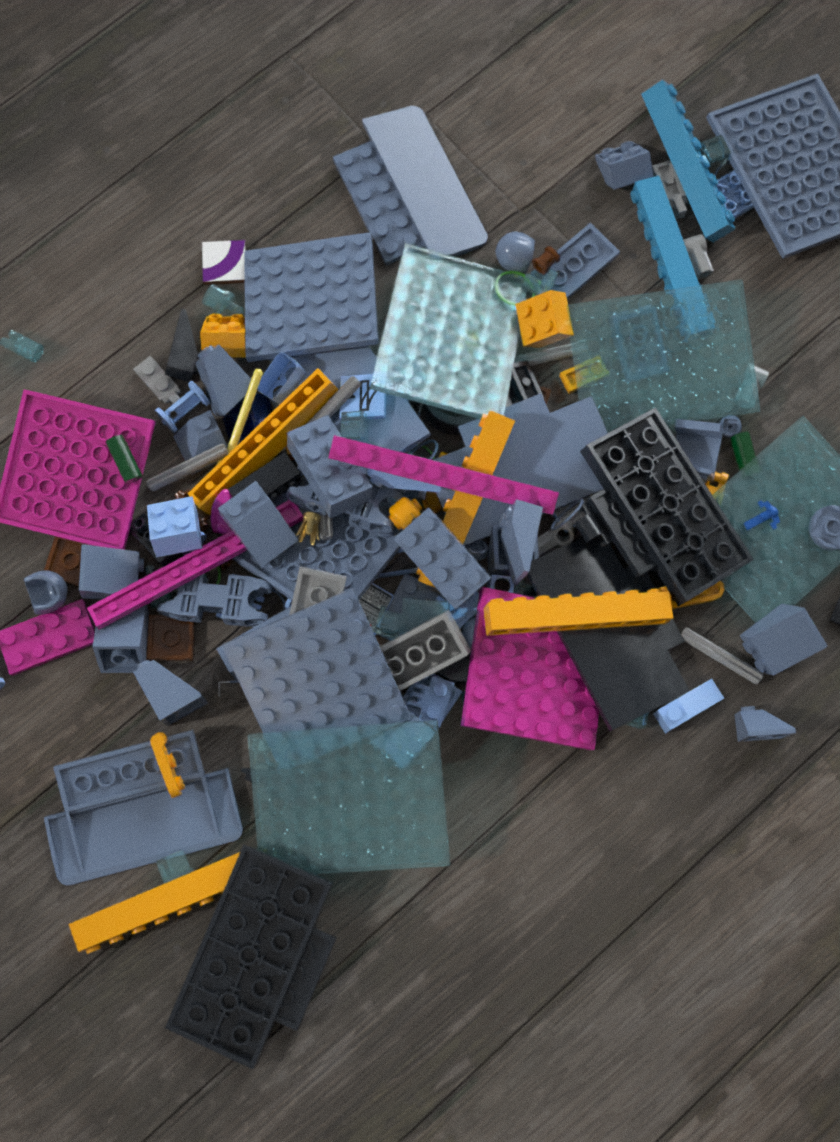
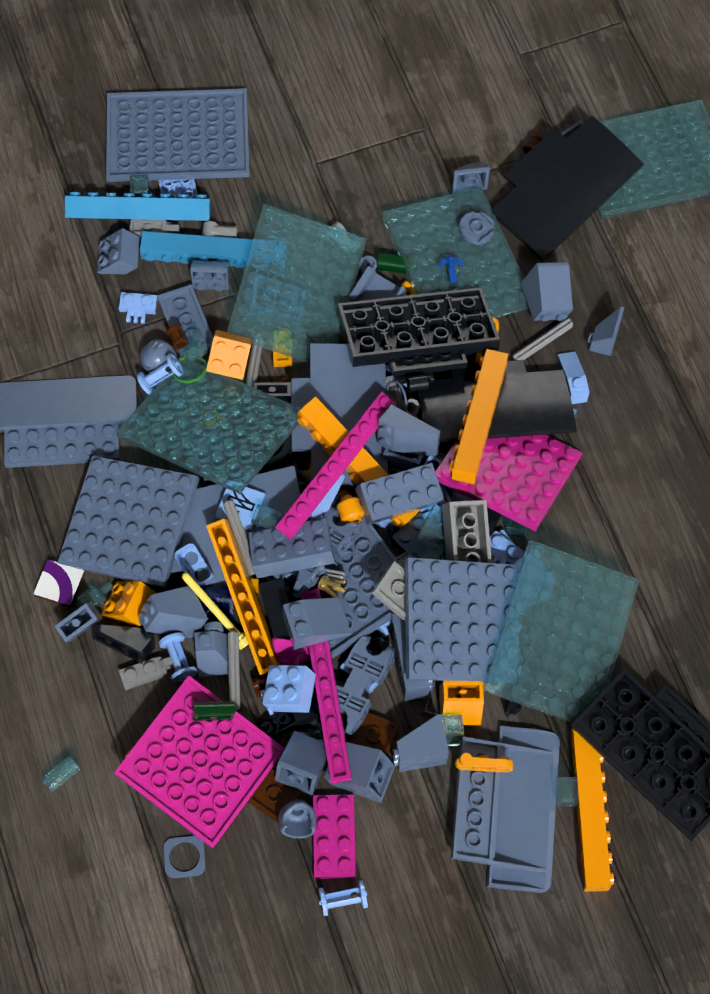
camera: 70 degrees left, 10 degrees down
none -> sand blue brick [54,602,103,642]
none -> light blue hinge [119,292,158,324]
none -> light blue hose [137,353,184,395]
none -> sand blue slope [190,260,230,291]
none -> sand blue tile [203,621,224,633]
none -> light orange slope [439,681,484,726]
none -> clear light blue brick [442,715,464,746]

